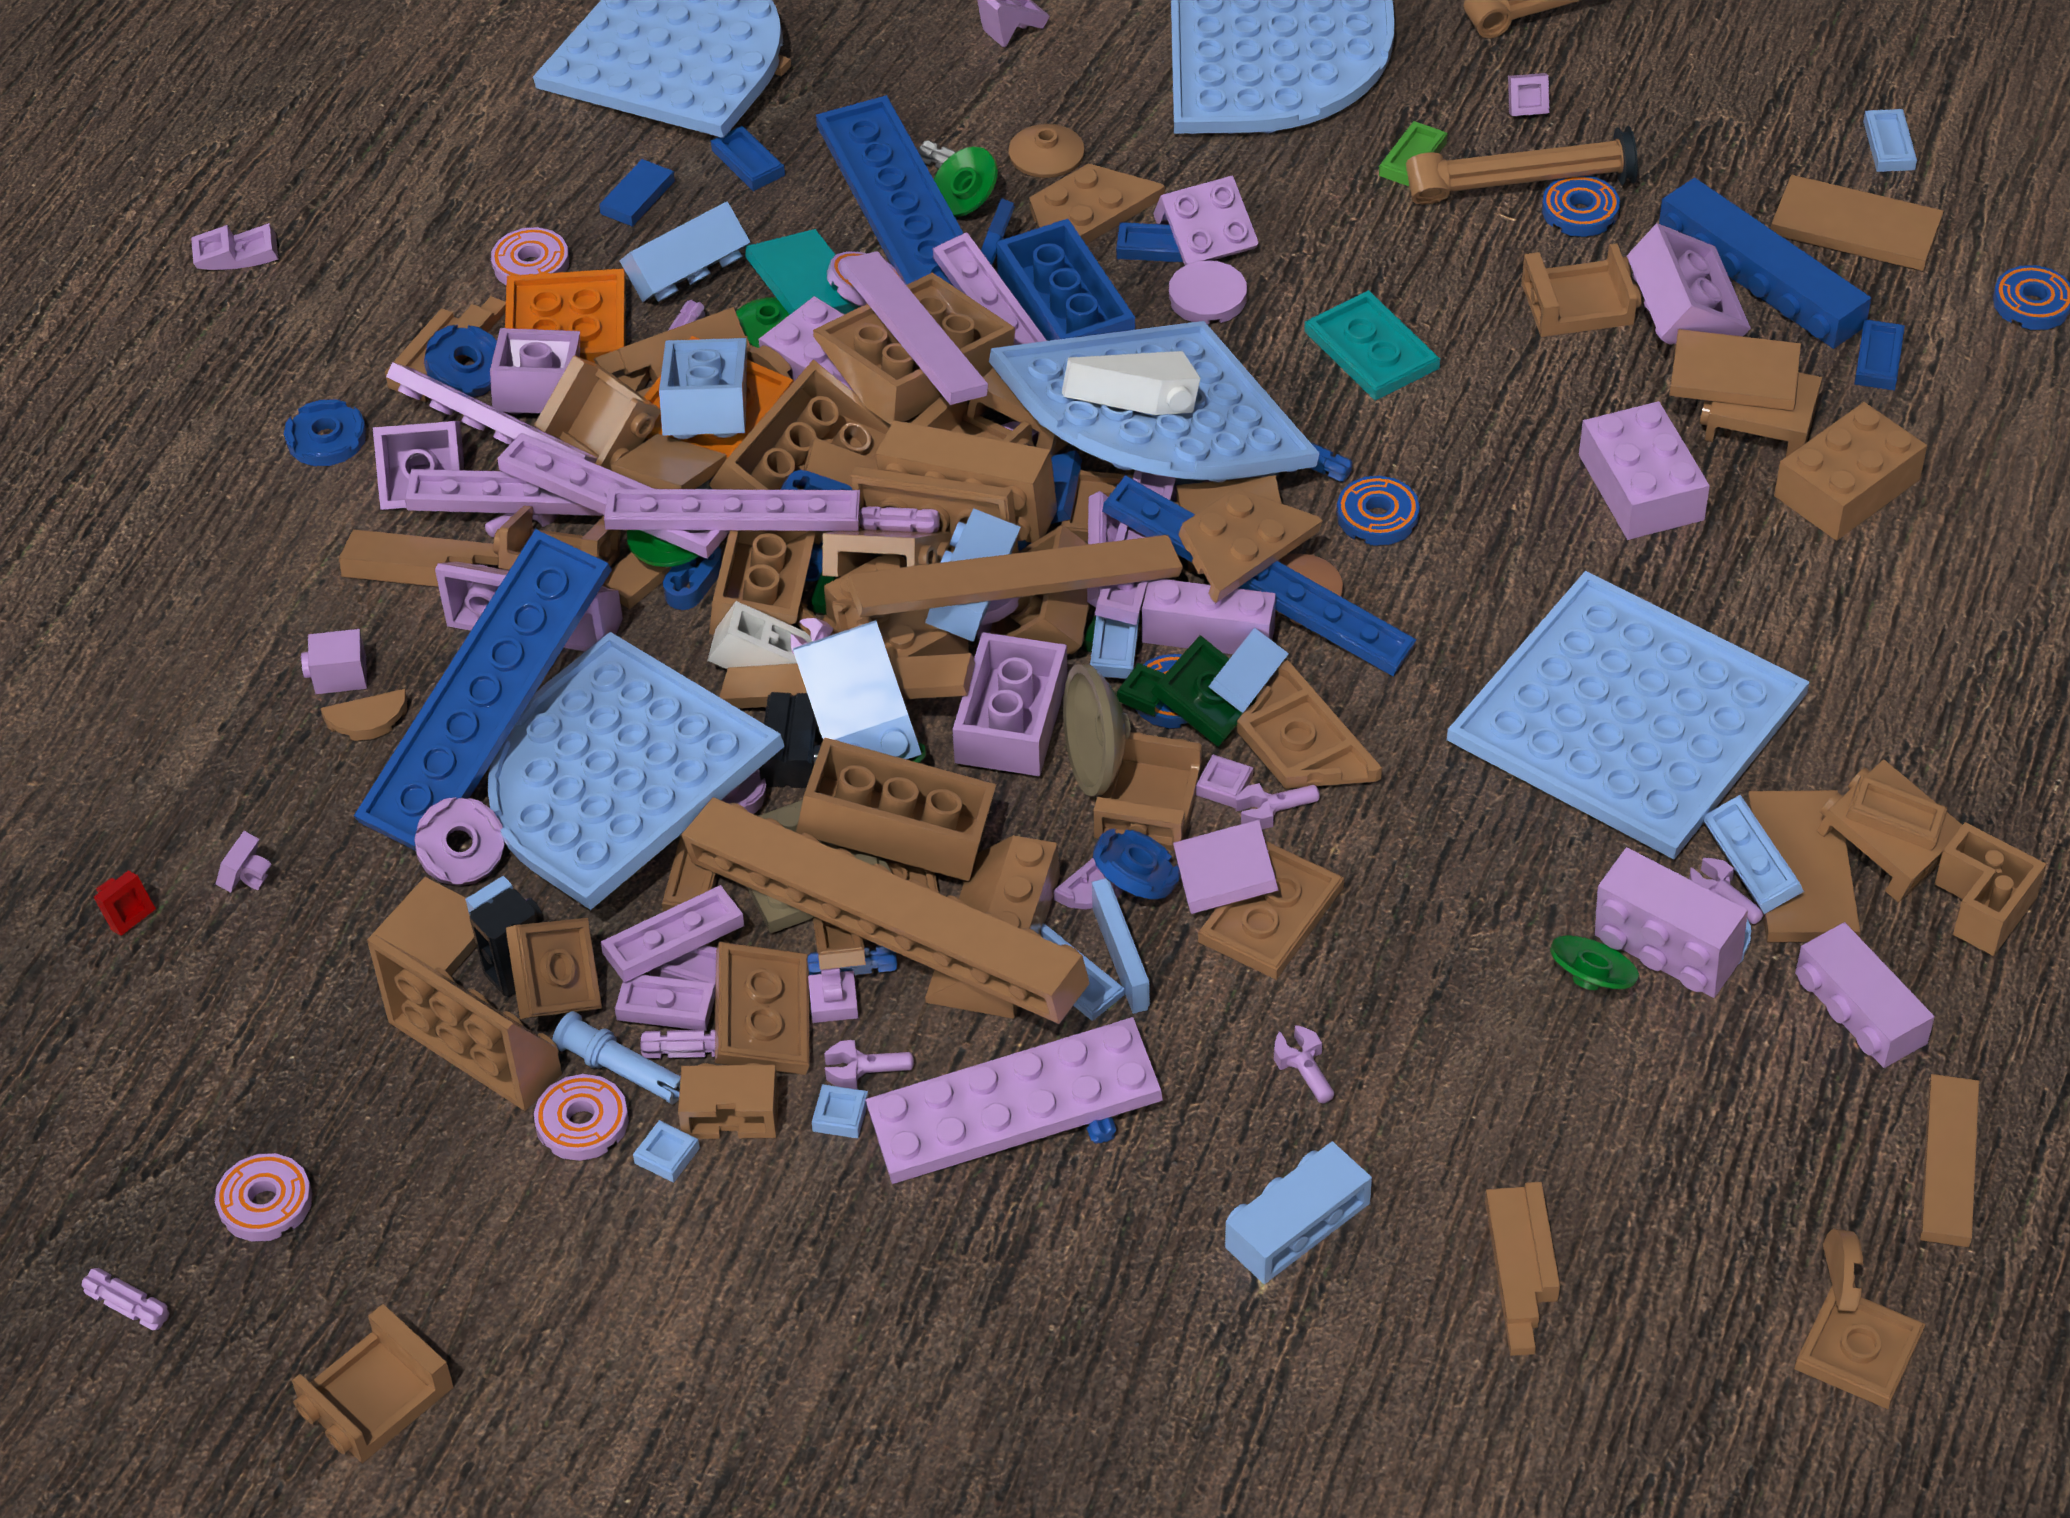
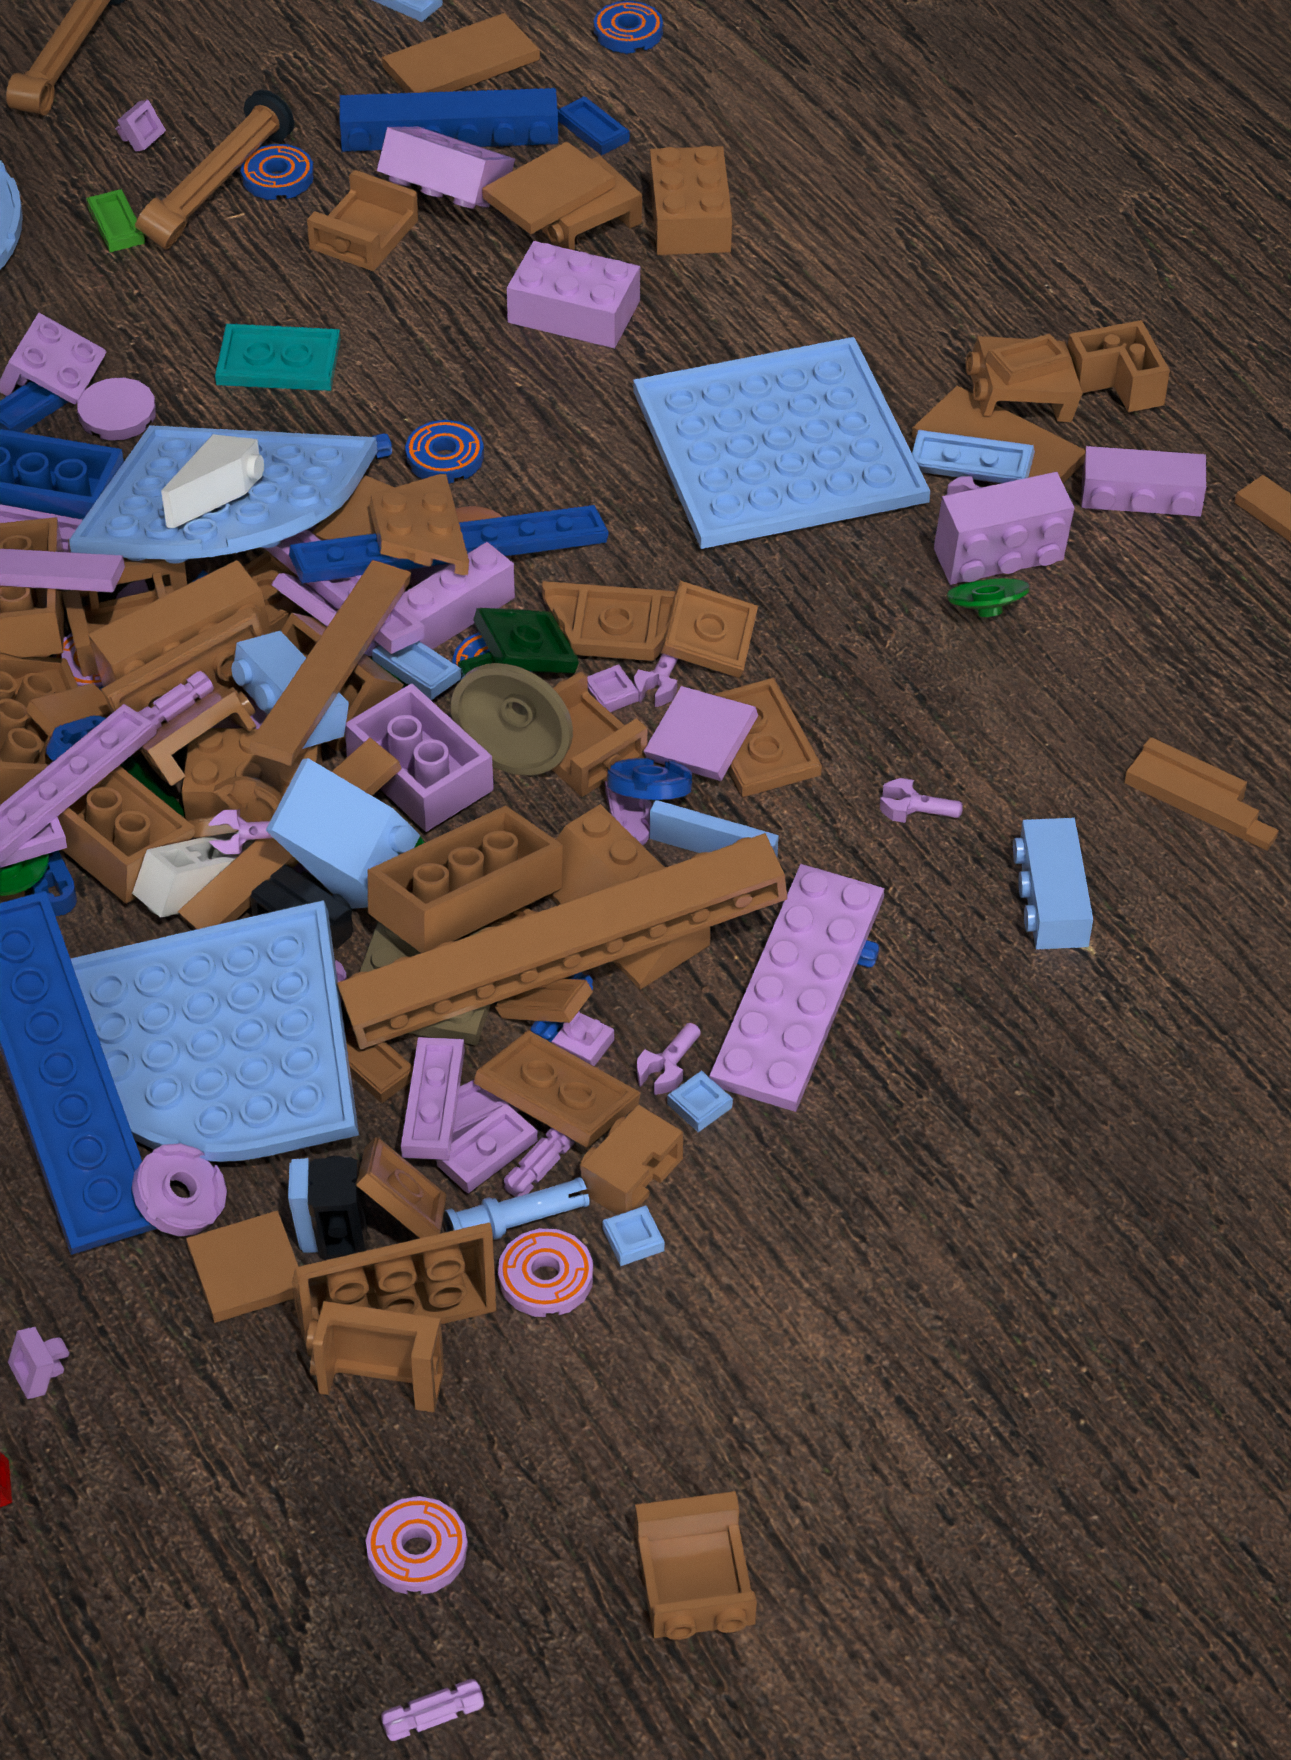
camera: 55 degrees left, 0 degrees up
light blue tile [1208,628,1289,713] -> none
none -> medium nougat panel [306,1301,444,1413]
none -> medium nougat tile [661,580,758,678]

